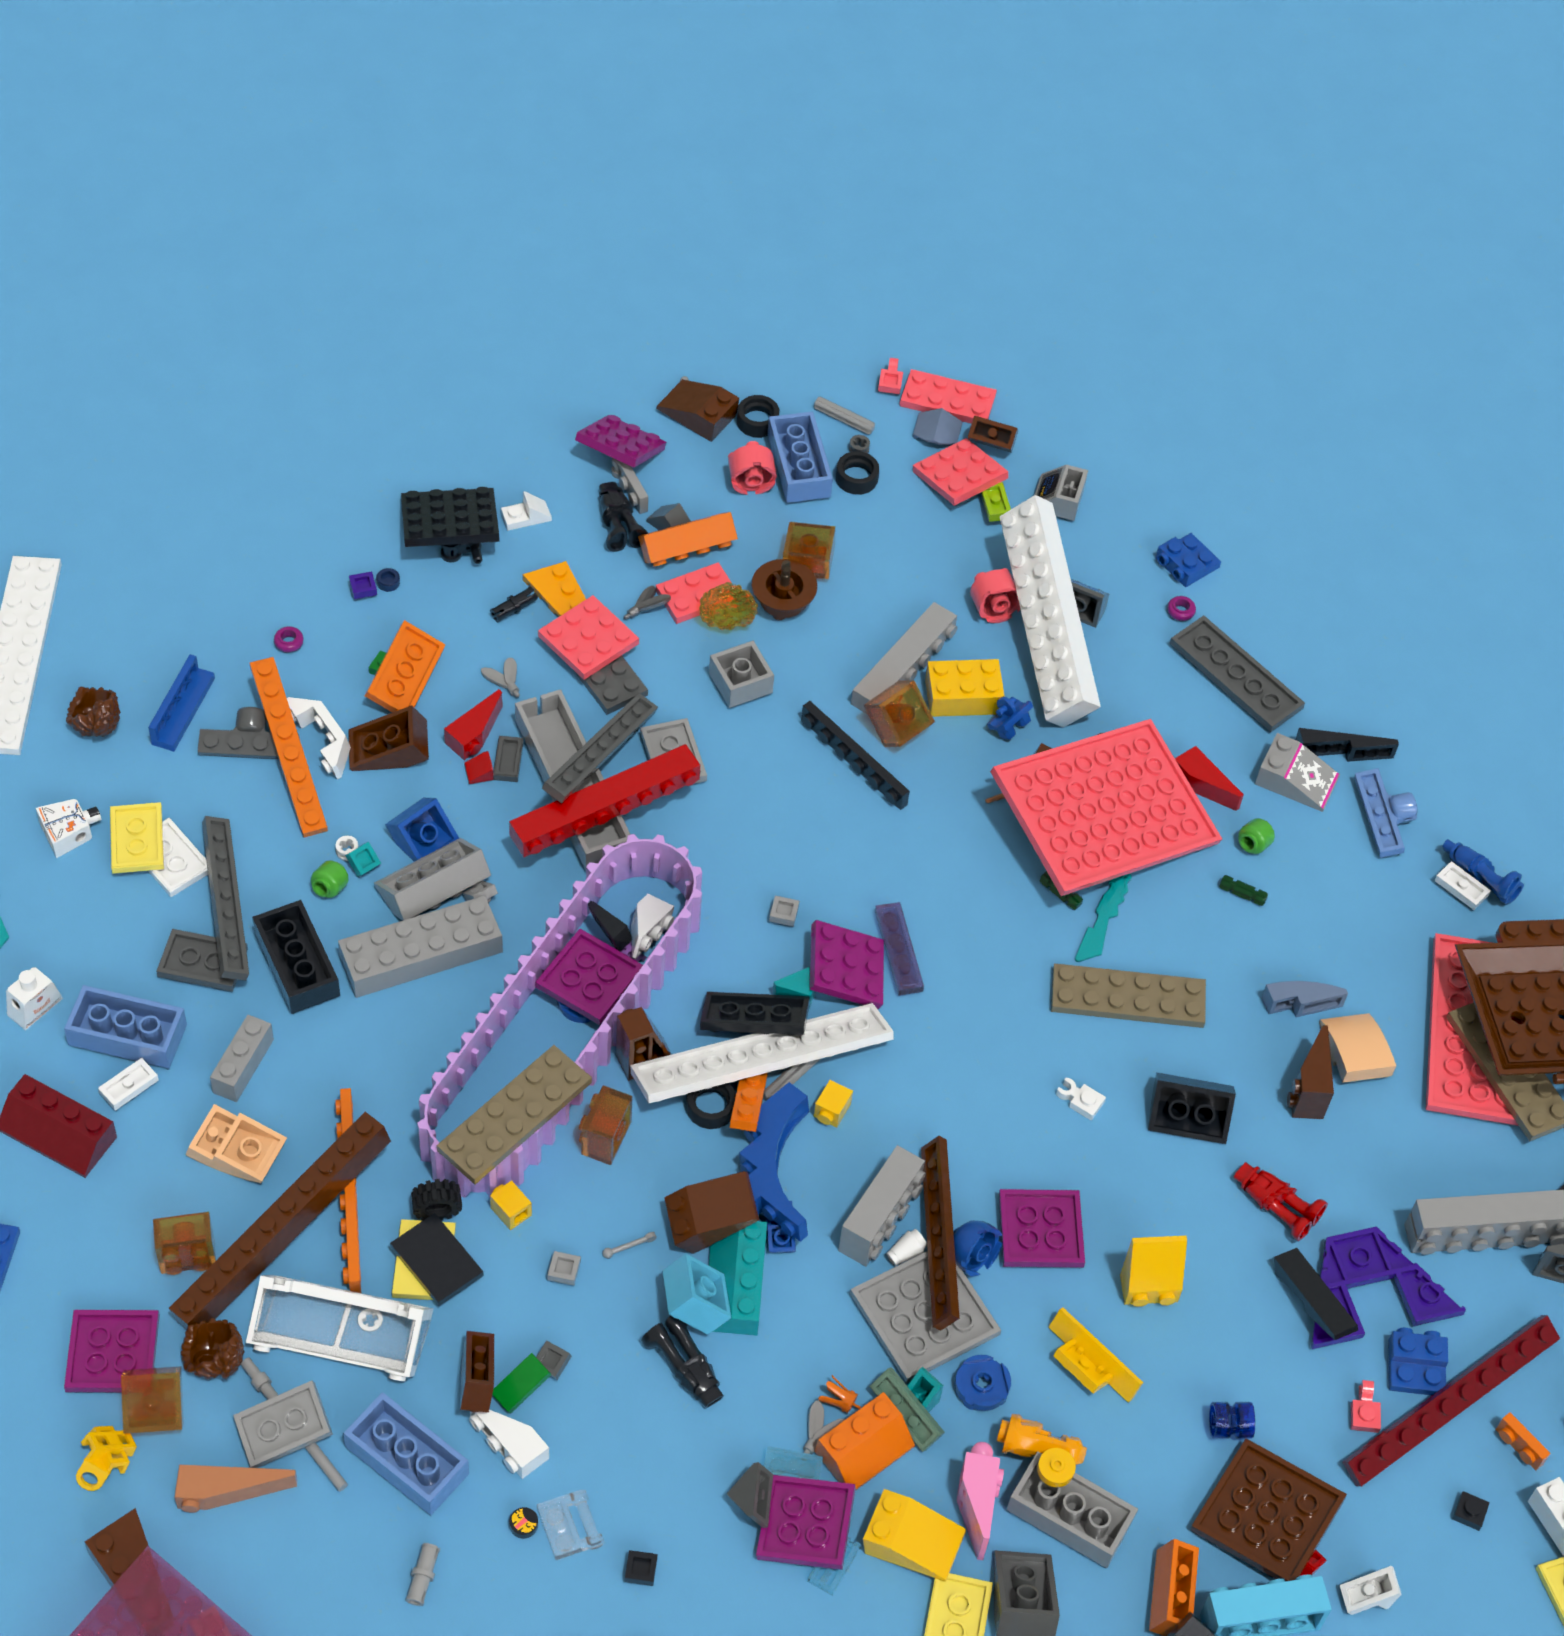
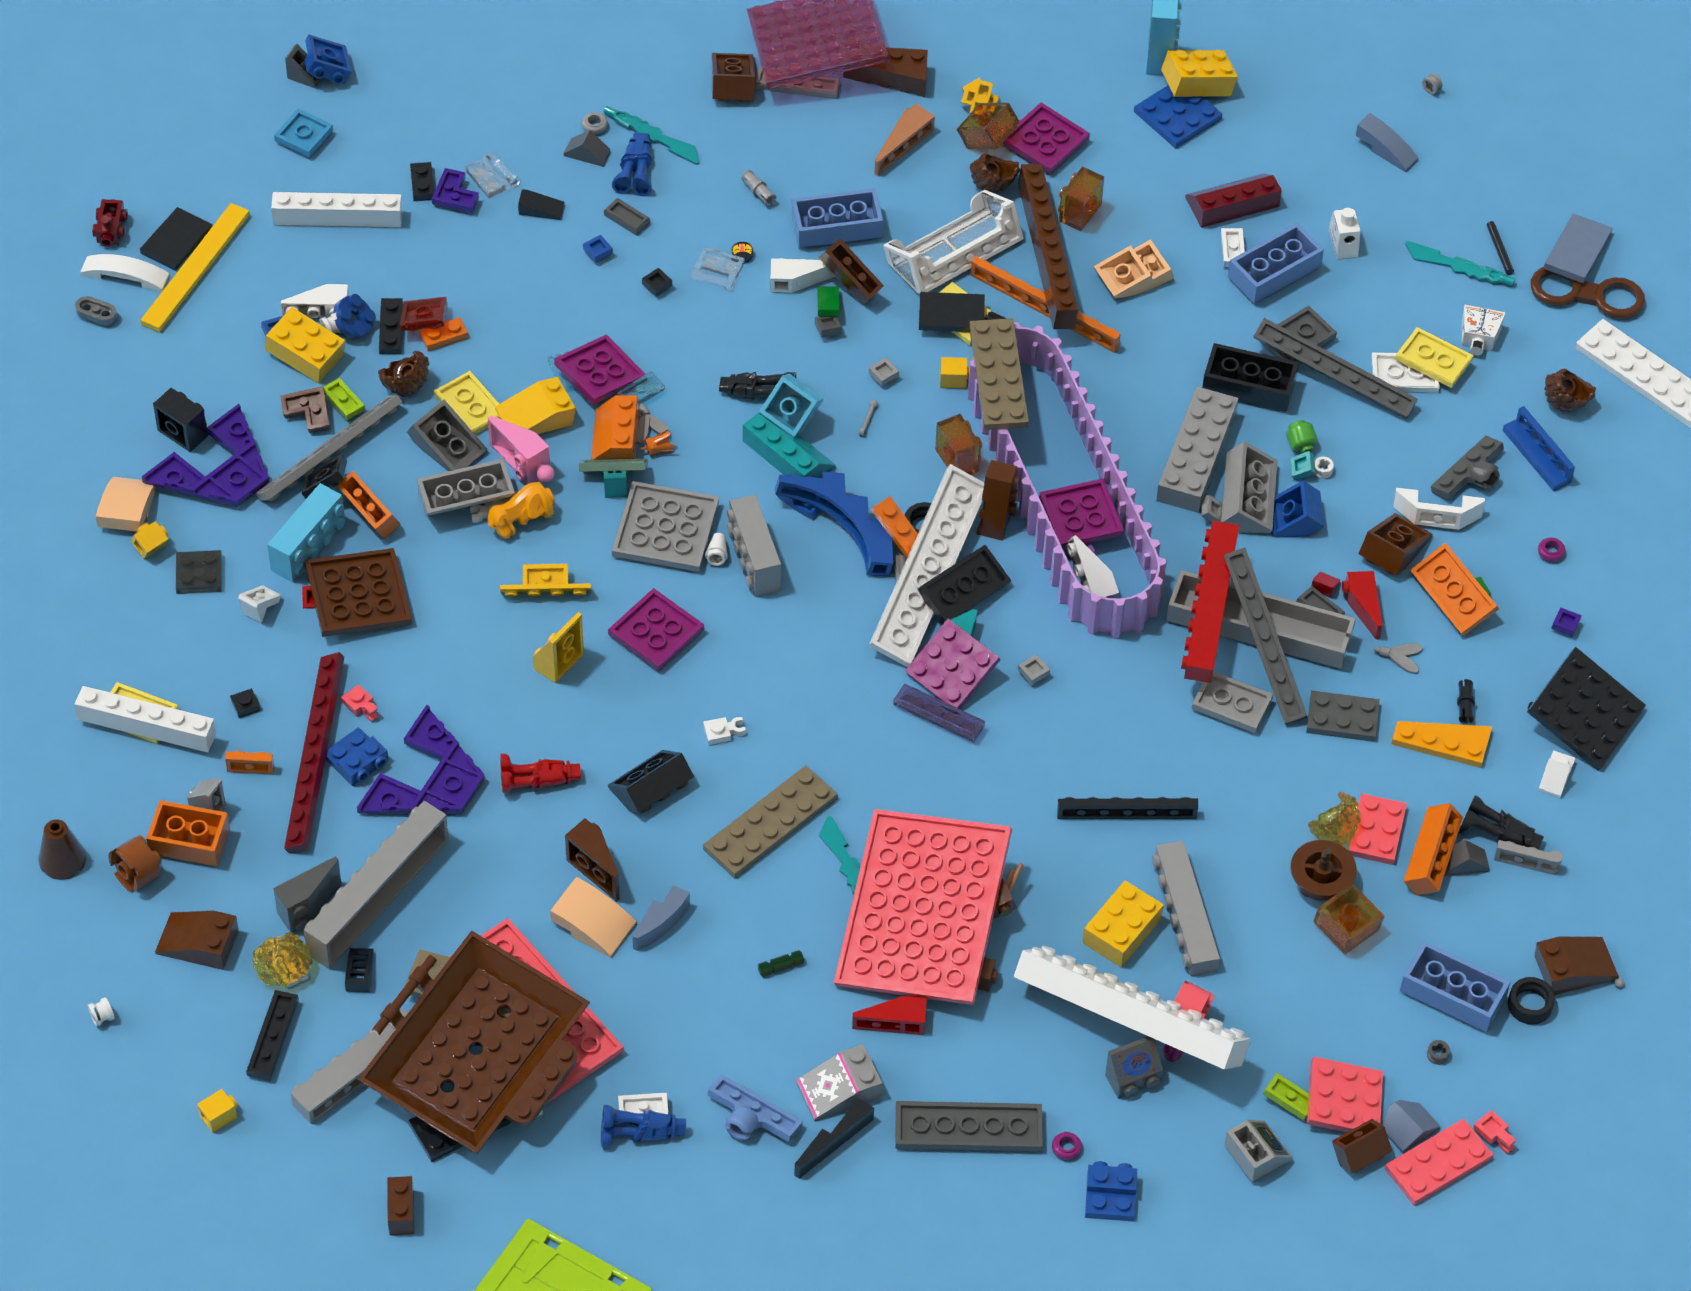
camera: 135 degrees right, 0 degrees up
light grey brick [210,1015,274,1102] -> none
light grey plate [233,1380,333,1468] -> none
light grey bar [241,1357,348,1492] -> none
orange plate [250,657,328,838] -> none
dark blue tile [376,568,400,592] -> none
coral plate [538,595,639,680] -> none
magenta plate [575,415,667,468] -> none
black slope [588,901,633,951] -> none
flat silver piece [624,586,671,620] -> none
reddish brown slope [664,1171,759,1254] -> none
light grey brick [709,641,774,708] -> none
dark grey slope [727,1462,773,1528] -> none
coral brick [728,441,777,495] -> none
light grey axle [814,397,875,435] -> none
yellow brick [814,1080,853,1128] -> none
black tyre [836,451,879,495] -> none
clear orange brick [864,680,935,747] -> none
reddish brown plate [921,1136,960,1331] -> none
blue cylinder [953,1220,1002,1276] -> none
blue plate [955,1355,1011,1411] -> none
blue hips [987,696,1033,740] -> none
yellow wheel [1037,1448,1076,1487] -> none
clear blue wheel [1209,1402,1255,1439] -> none
bright green head [1238,818,1275,854] -> none
black slope [1274,1248,1358,1340] -> none

